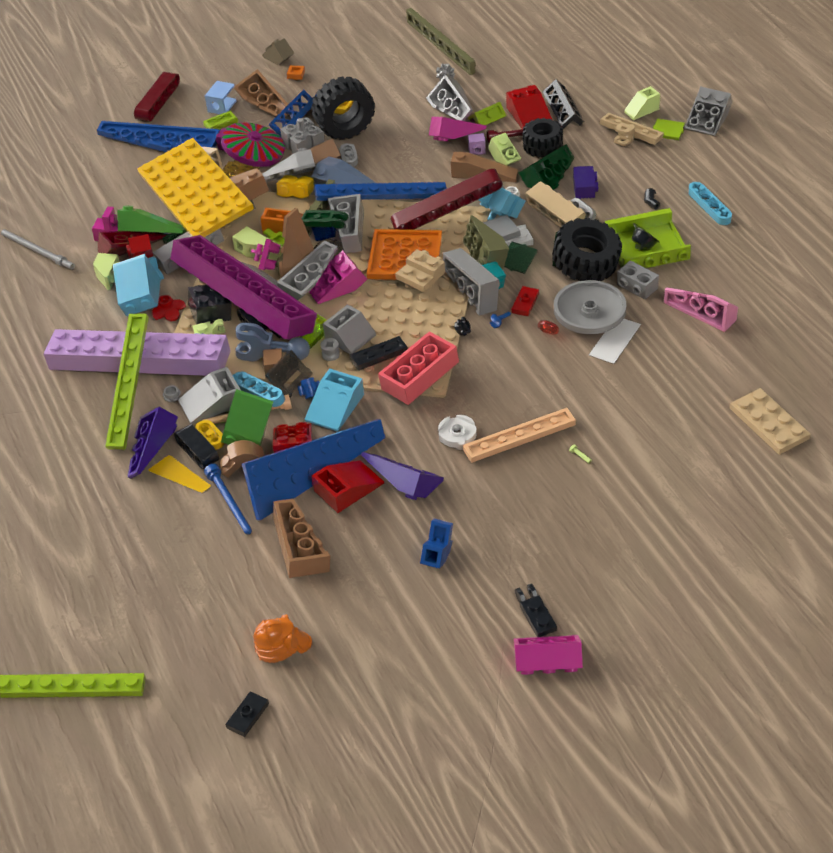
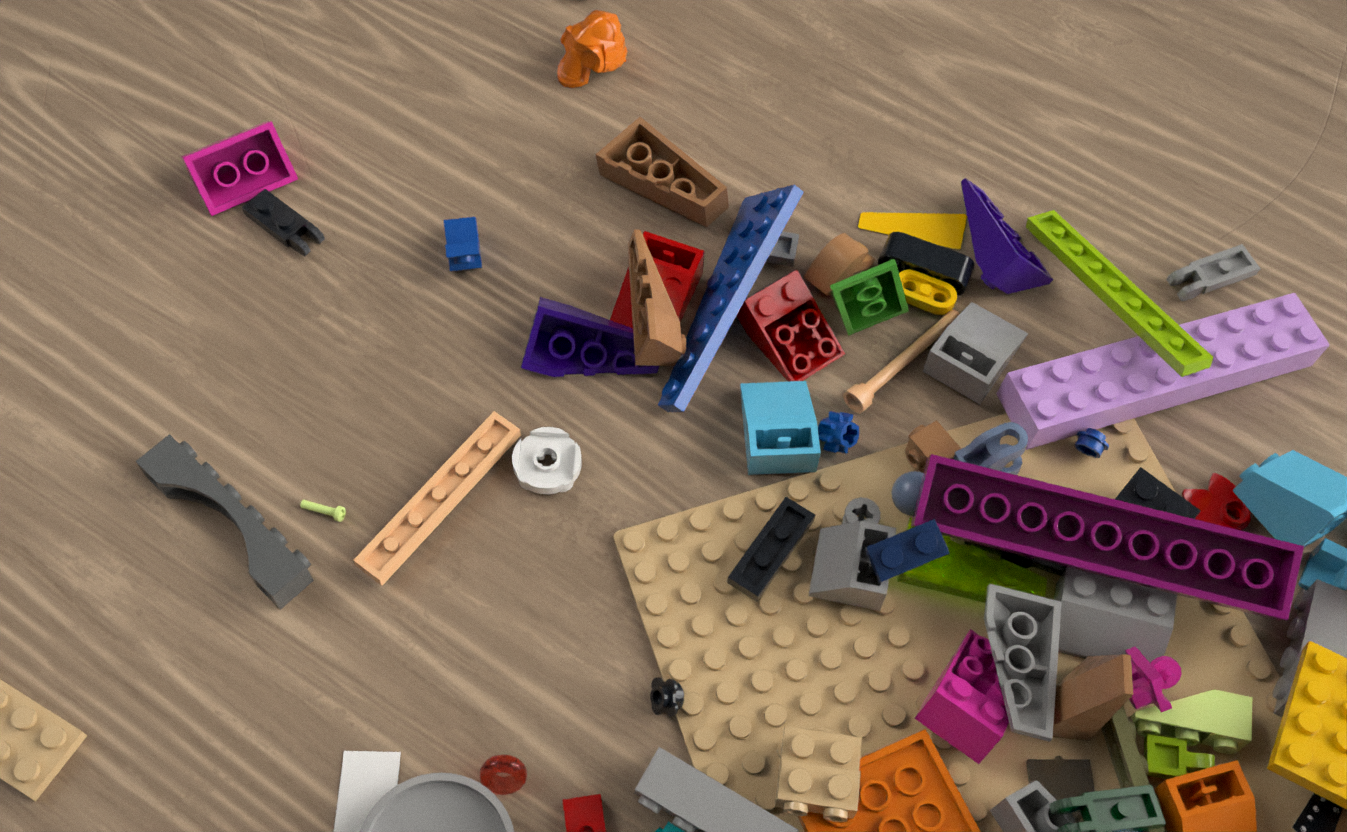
camera: 145 degrees right, 15 degrees up
light grey plate [163,385,181,402] -> none
yellowish green plate [193,319,226,334] -> none
blue piece [204,464,252,535] -> none
medium azure beam [233,371,285,407] -> none
clear smoke plate [265,350,313,398] -> none
coral brick [378,331,459,405] -> none
blue hand [490,312,511,328] -> none
none -> dark grey arch [136,434,314,610]
none -> medium nougat wedge [627,229,686,366]
none -> dark blue plate [864,519,950,583]
none -> light grey hinge [1166,244,1261,301]

